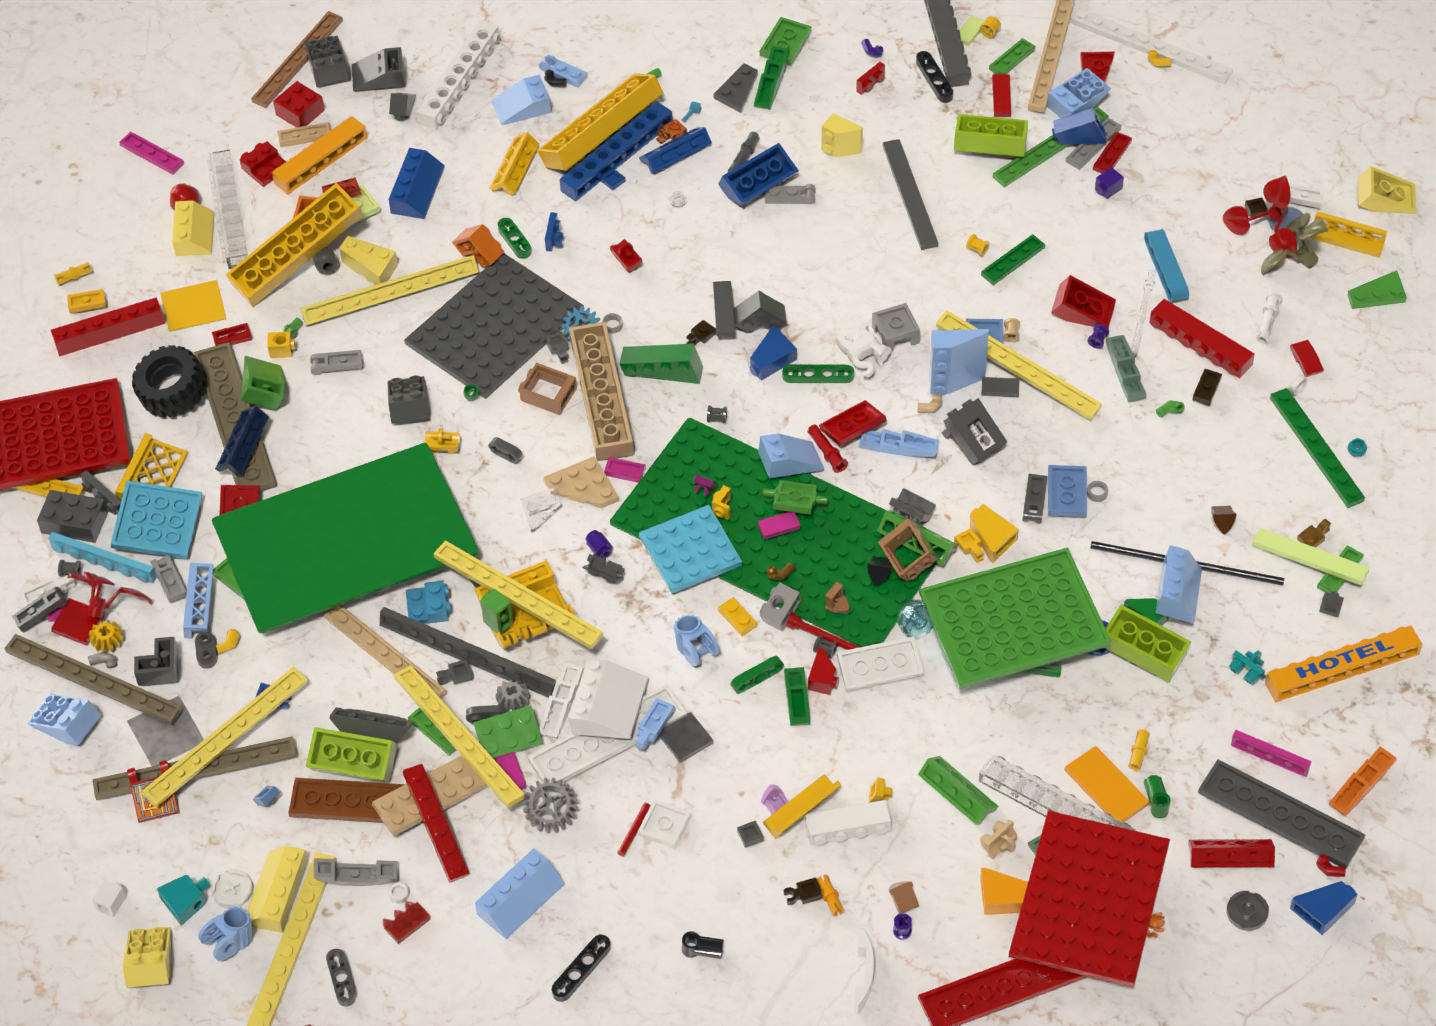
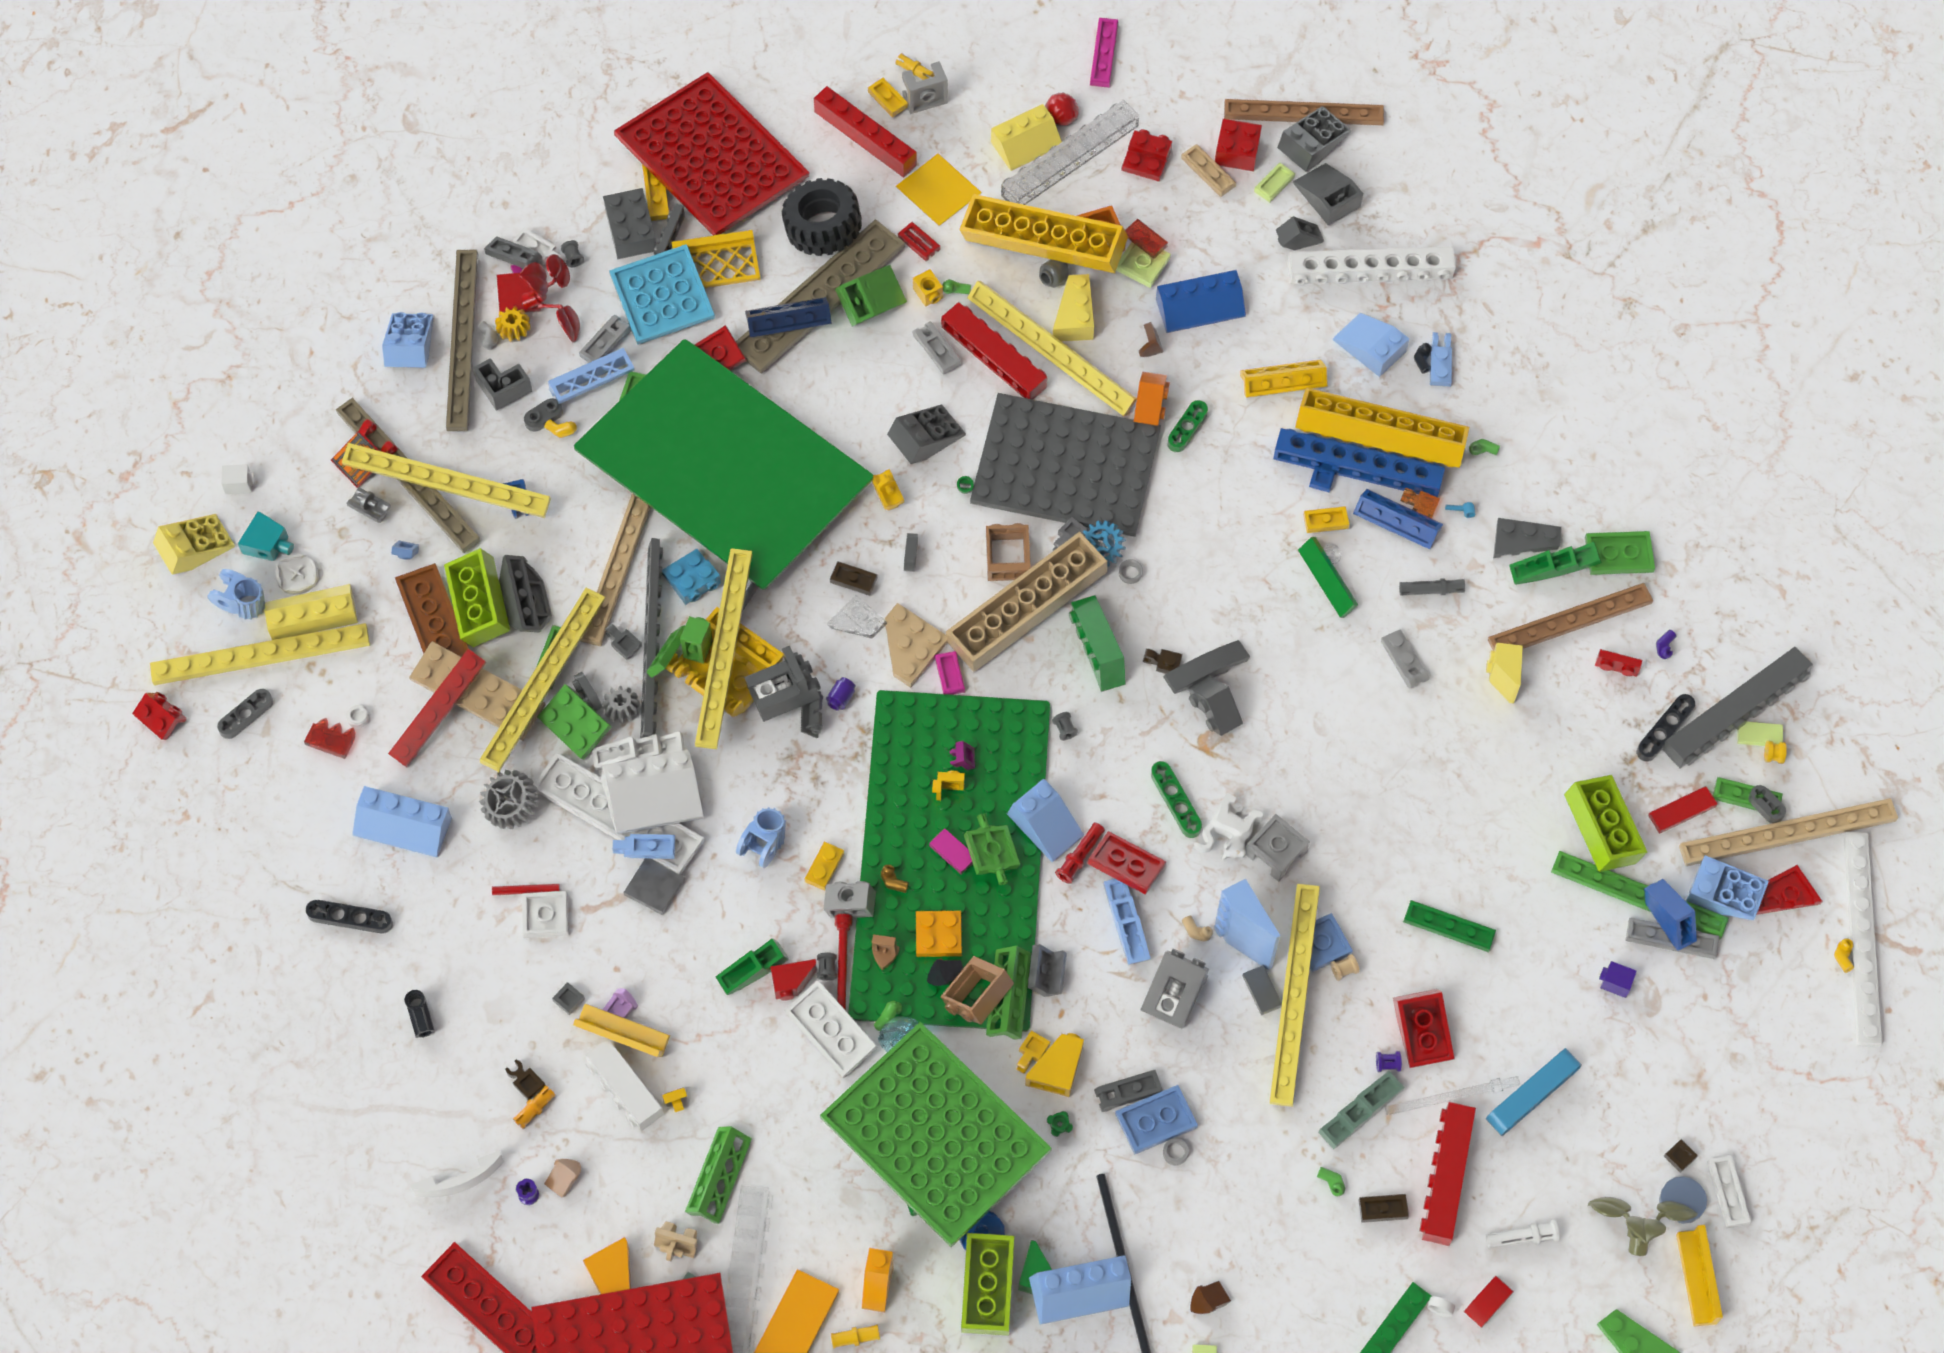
camera: 60 degrees right, 10 degrees up
medium azure plate [48,532,157,583] -> none
flat silver sticker [127,696,204,766] -> none
light orange brick [272,116,367,195] -> none
light grey slope [314,858,397,886] -> none
dark pink tile [495,752,526,790] -> none
blue plate [545,212,564,251] -> none
red hips [610,239,642,273] -> none
medium azure plate [639,505,742,594] -> none
blue slope [718,143,799,205] -> none
green beam [730,656,784,694] -> none
blue slope [749,326,797,381] -> none
dark grey tile [882,139,938,250] -> none
yellow bush [966,234,990,256] -> none
red tile [1092,131,1132,174] -> none
red plant [1222,175,1298,258] -> none
light yellow slope [1358,166,1416,214] -> none
none -> flat silver hips [347,487,391,523]
none -> bright green tile [647,625,685,678]
none -> dark grey brick [744,646,821,722]
none -> dark brown plate [830,561,878,596]
none -> light orange slope [862,1248,894,1313]
none -> bright green arm [874,1001,902,1031]
none -> light grey panel [902,61,948,114]
none -> light orange plate [916,911,962,957]
none -> red brick [941,302,1047,400]
none -> green plate [1047,1111,1073,1137]
none -> reddish brown tile [1139,322,1164,357]
none -> yellowish green tile [1254,163,1295,203]
none -> green tile [1298,537,1358,618]
none -> yellow plate [1303,506,1349,533]
none -> medium nougat tile [1488,583,1653,651]
none -> dark grey beam [1748,785,1786,823]

